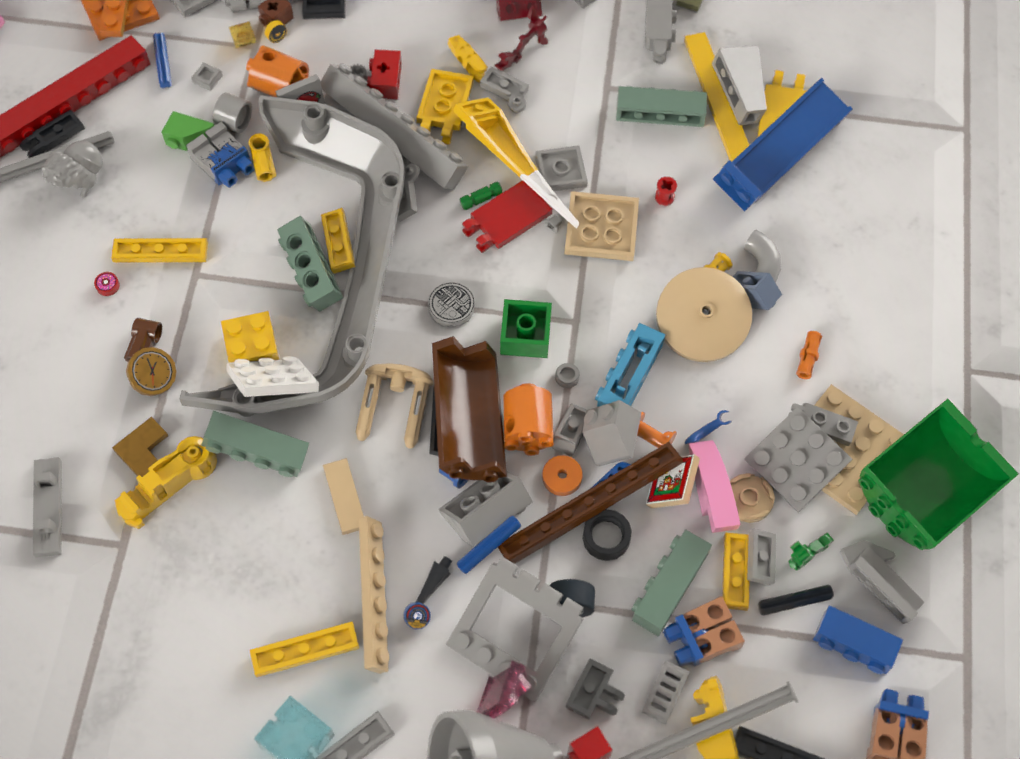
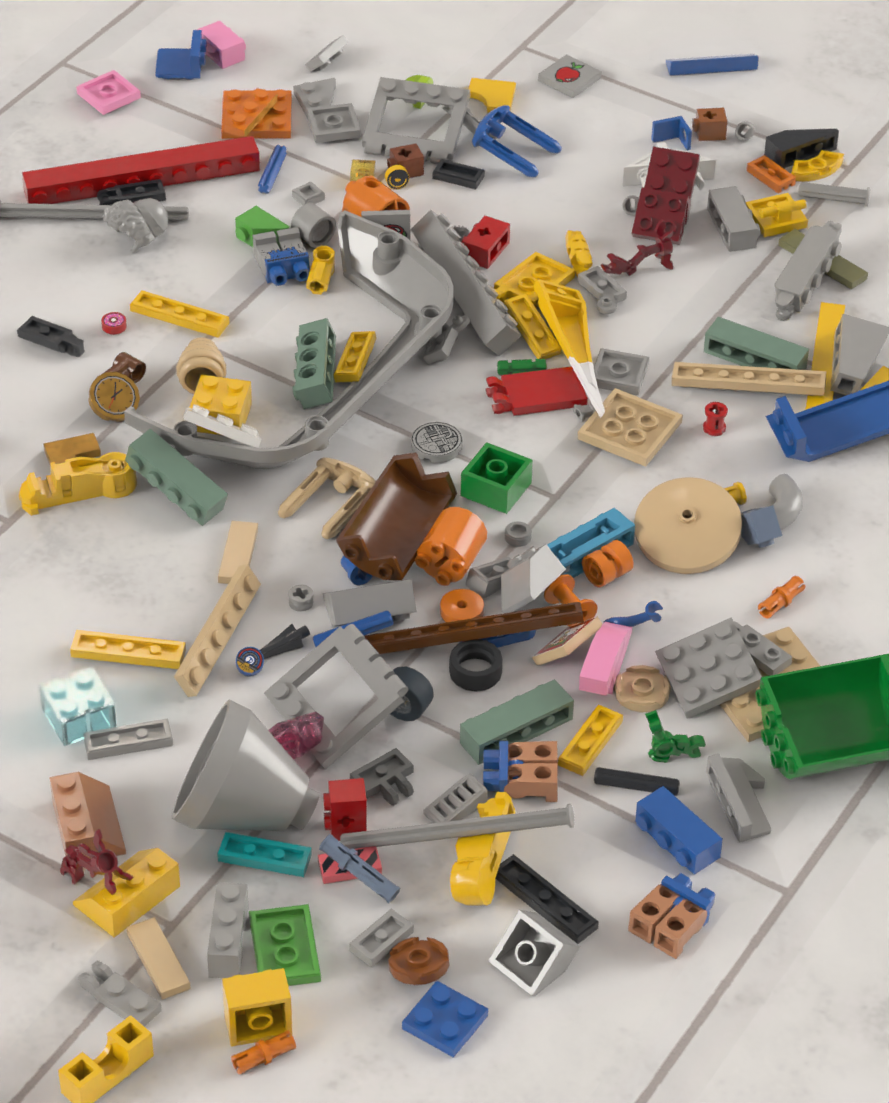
camera: 25 degrees right, 20 degrees down
light grey plate [747,529,776,585] -> none
none -> black hinge [17,316,85,357]
none -> tan piece [176,337,227,394]
none -> light grey bush [289,585,313,612]
none -> yellow tile [504,293,562,359]
none -> orange wheel [582,540,634,588]
none -> tan plate [672,362,826,396]

